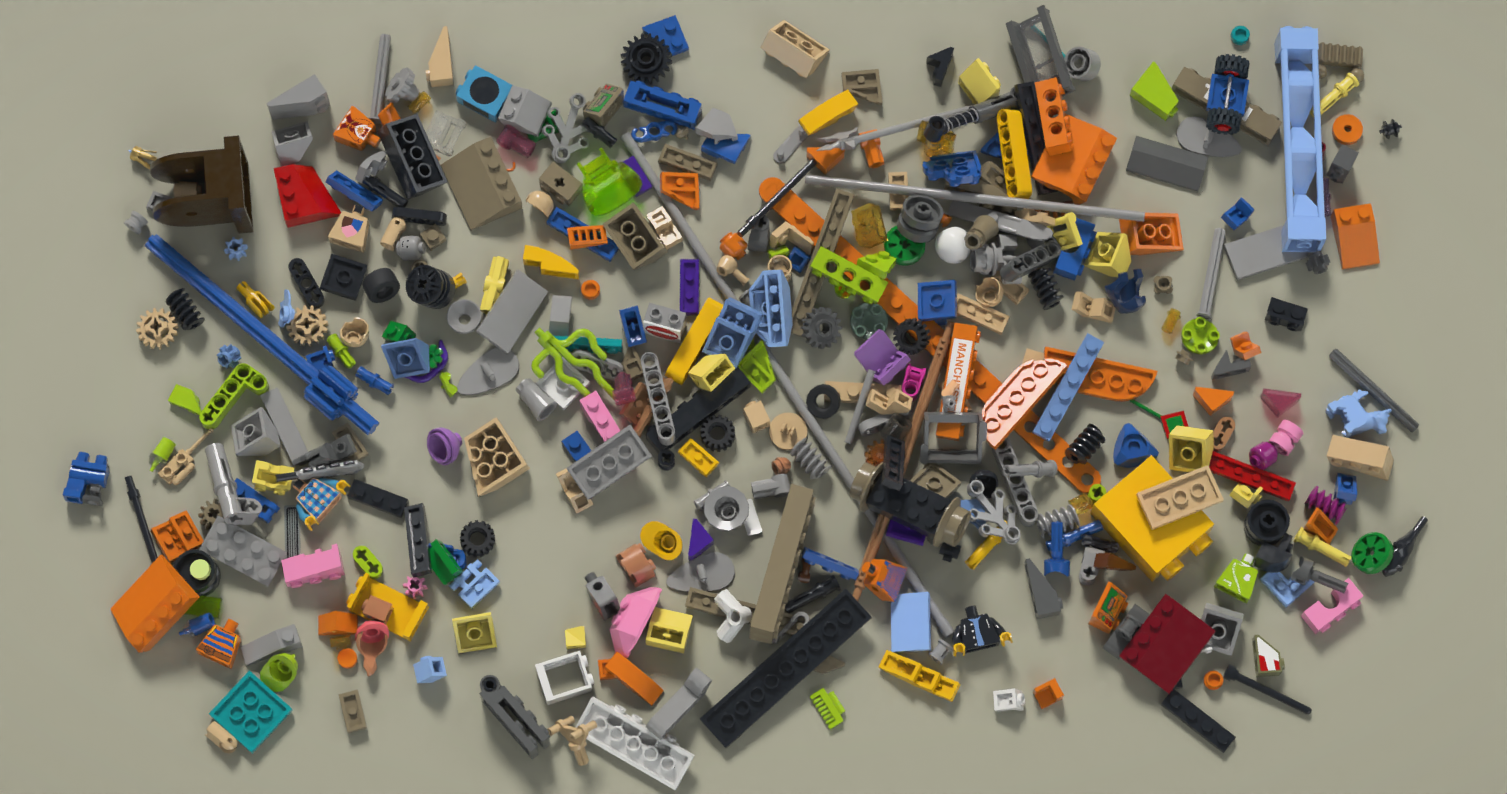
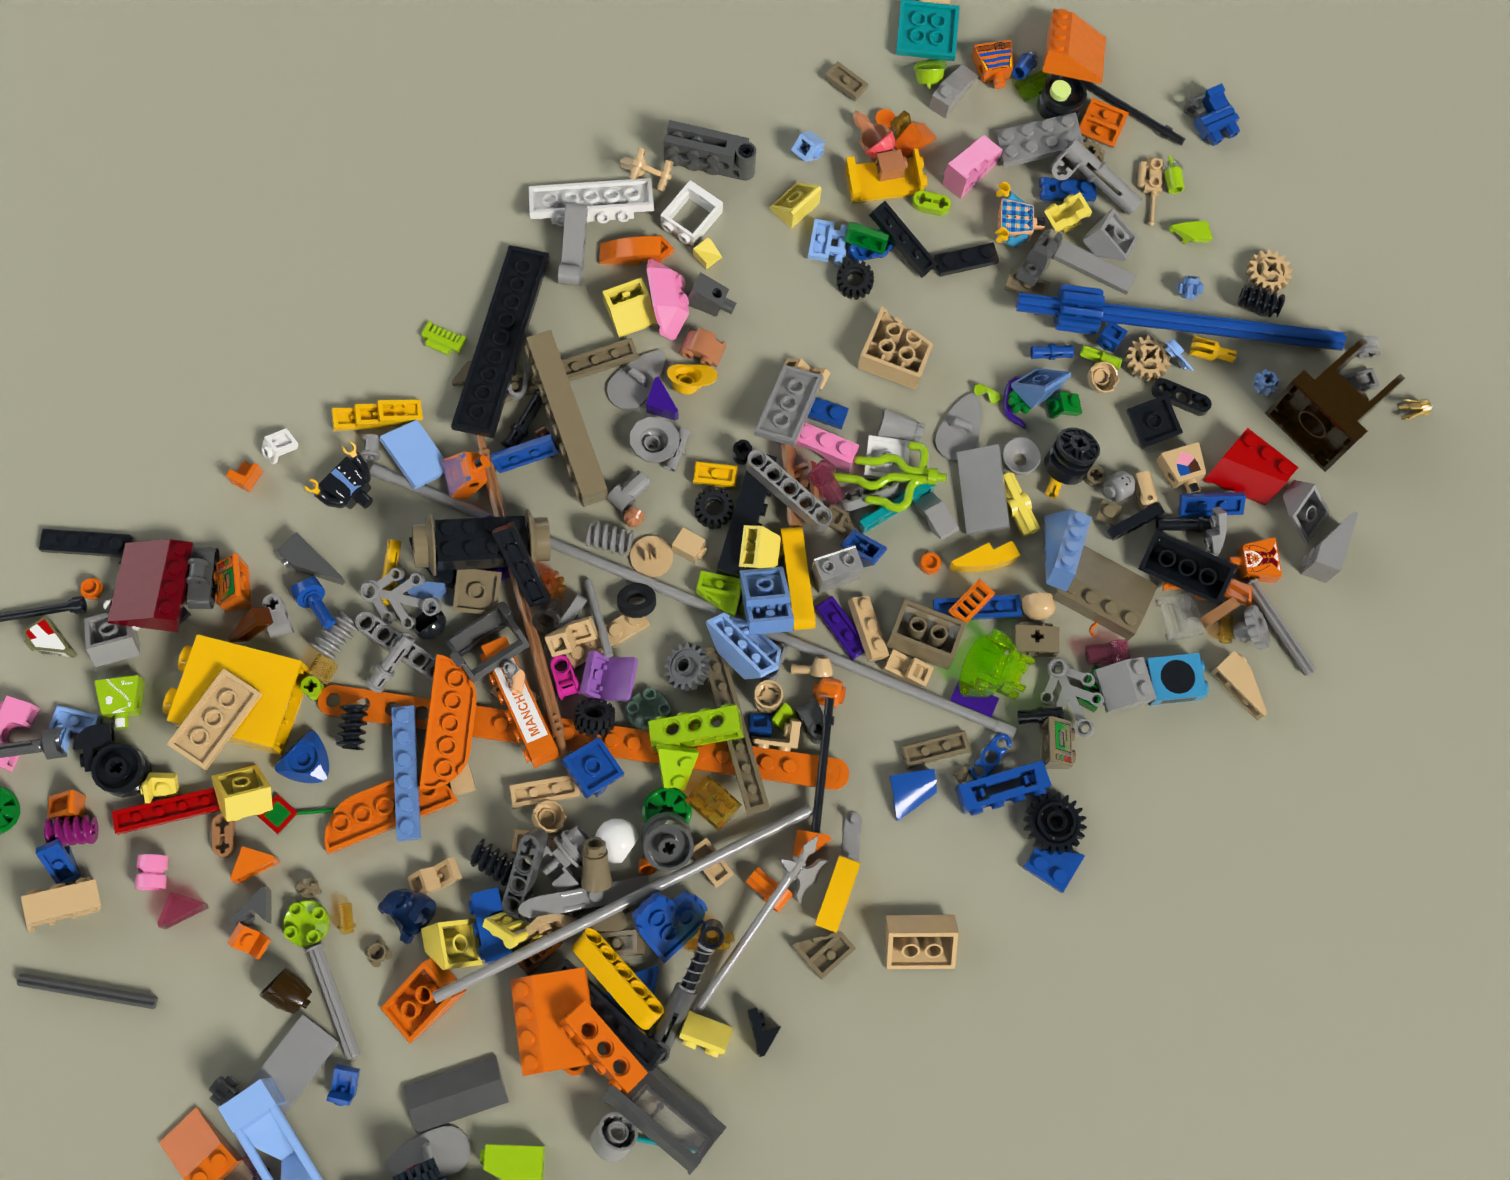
camera: 140 degrees right, 0 degrees up
lime beam [199,363,269,430] -> none
light grey sword [275,460,364,482] -> none
sticker [284,505,300,559] -> none
black tyre [362,268,400,303] -> none
bright pink gear [403,576,428,599] -> none
medium lavender piece [427,427,462,465] -> none
orange wing [660,172,700,210] -> none
light grey slope [696,108,738,144] -> none
white piece [714,589,752,643] -> none
white sticker [744,499,762,536] -> none
blue pin [1045,520,1103,552] -> none
black axle [1081,534,1119,553] -> none
magenta head [1249,442,1278,470] -> none
black bracket [1264,297,1308,332] -> none
light yellow pin [1293,527,1352,567] -> none
light blue animal [1325,389,1392,438] -> none
none -> dark brown helmet [259,967,312,1014]
none -> tan plate [847,596,890,661]
none -> medium blue wedge [1043,509,1092,592]
none -> medium nougat beam [1199,597,1241,628]

